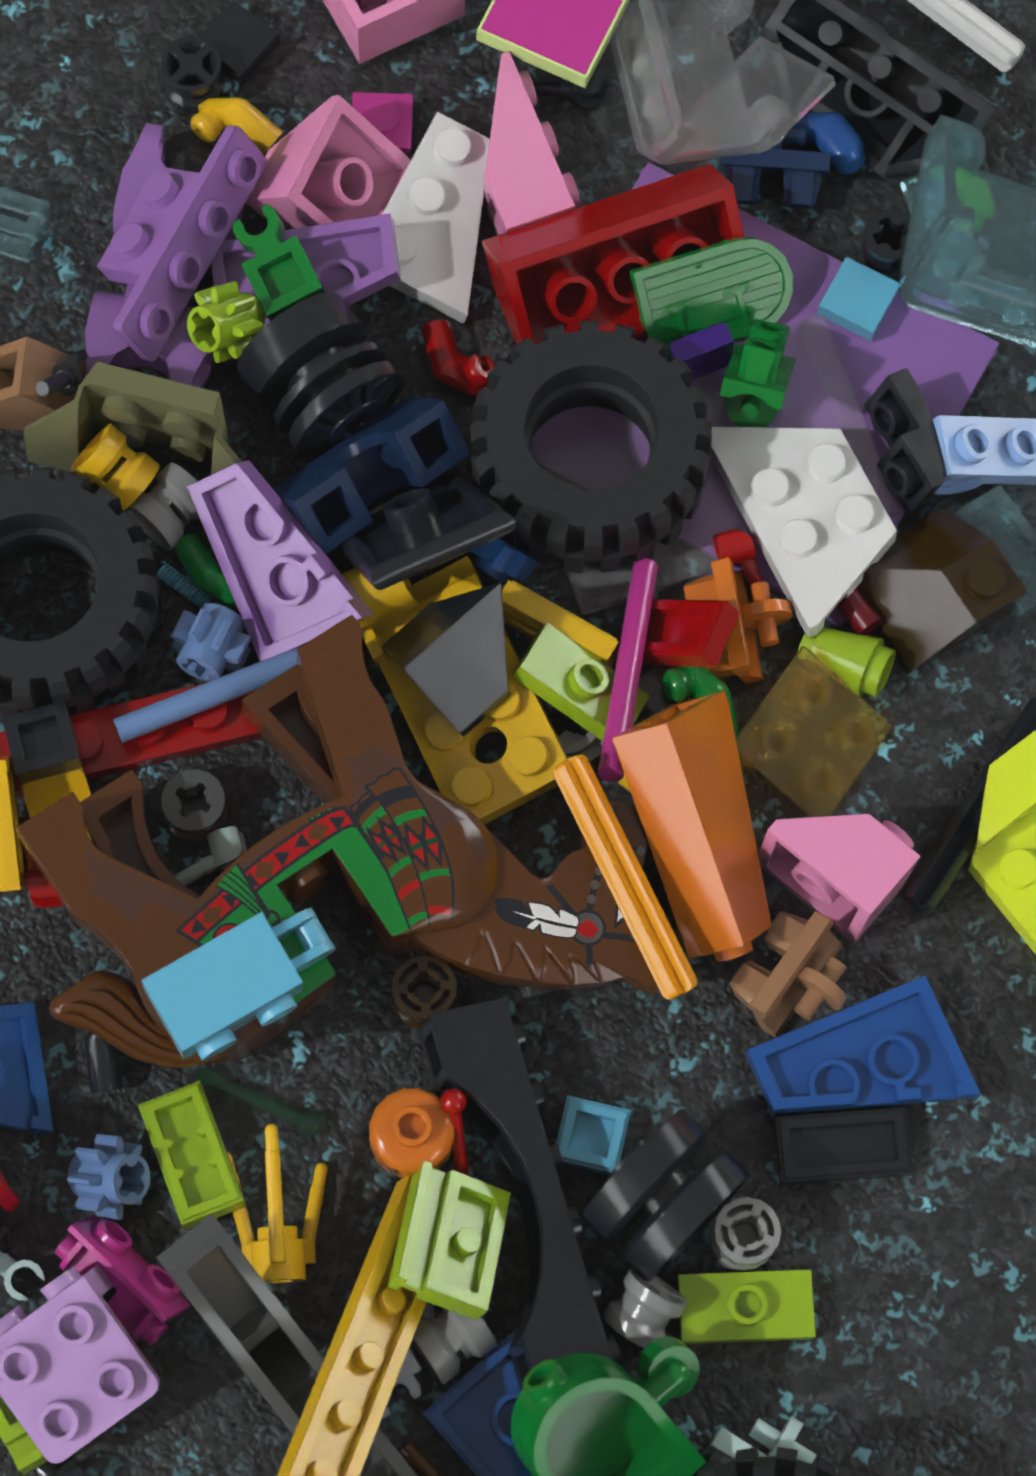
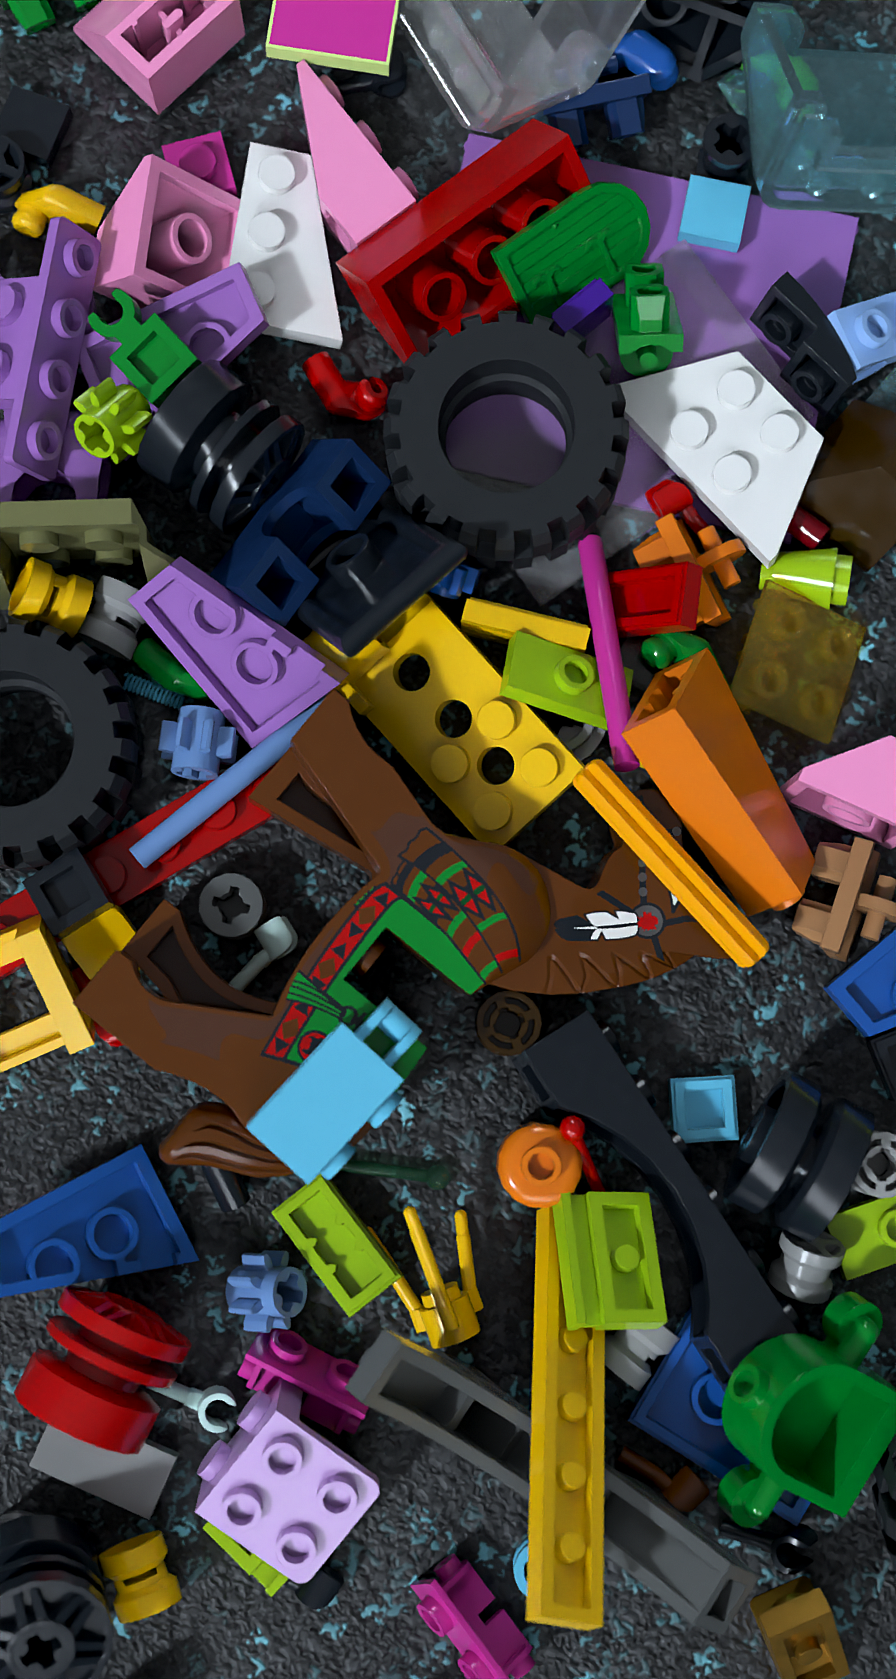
camera: 15 degrees left, 10 degrees up
black slope [382,582,511,737] -> none

